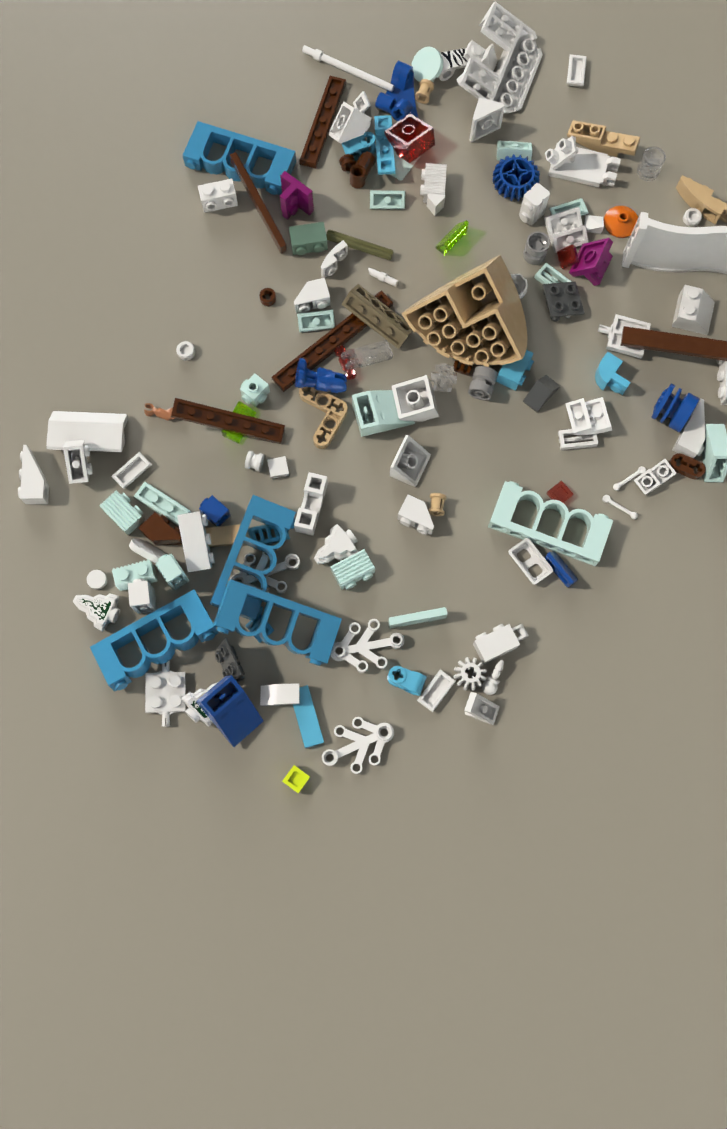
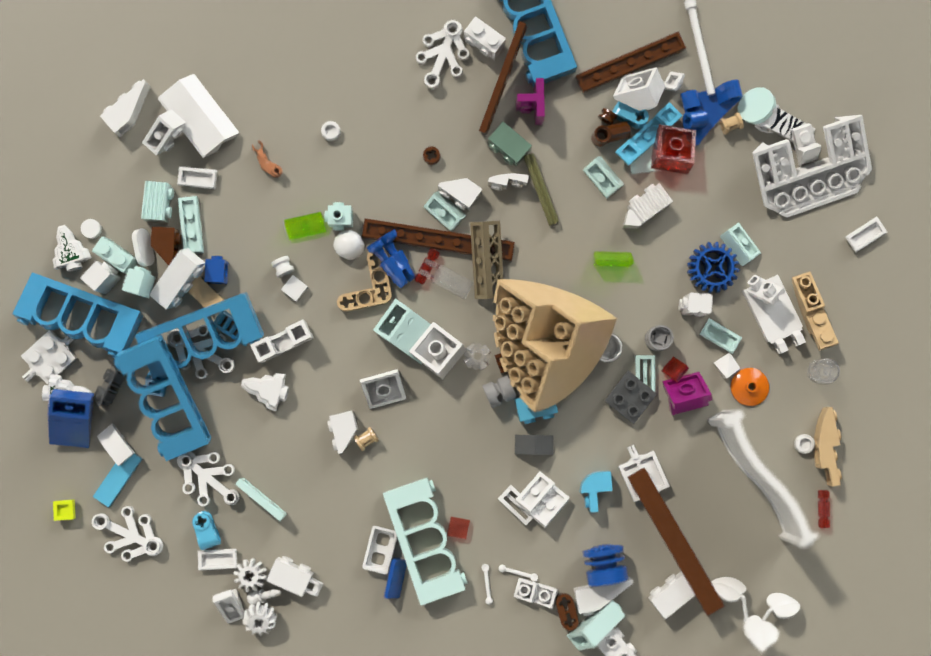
camera: 50 degrees right, 10 degrees up
reddish brown tile [171,398,285,444] -> none
light aqua brick [330,549,375,590] -> none
white piece [368,268,399,287] -> none
white slope [469,97,505,142] -> none
white slope [544,207,589,253] -> none
white slope [672,285,715,335] -> none
none -> white gear [243,602,277,637]
none -> white hair [333,230,365,260]
none -> white plant [416,20,469,89]

